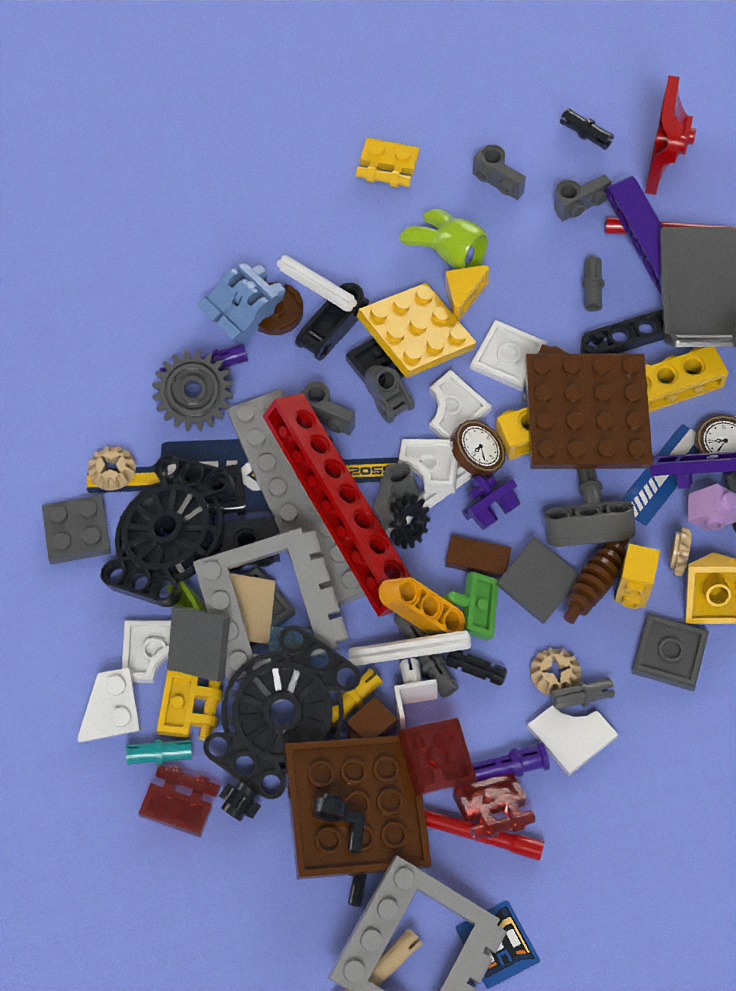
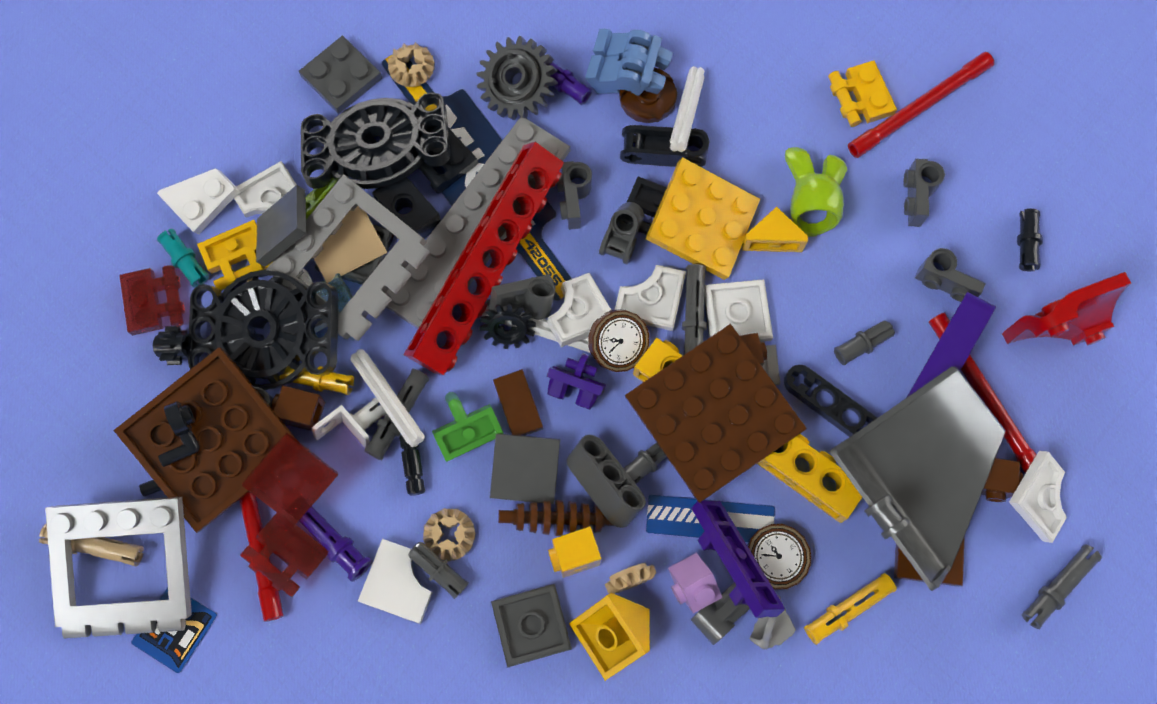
camera: 55 degrees right, 10 degrees up
light orange beam [379,577,465,636] -> none
none -> dark grey pin [682,264,707,355]
none -> red piece [848,52,994,158]

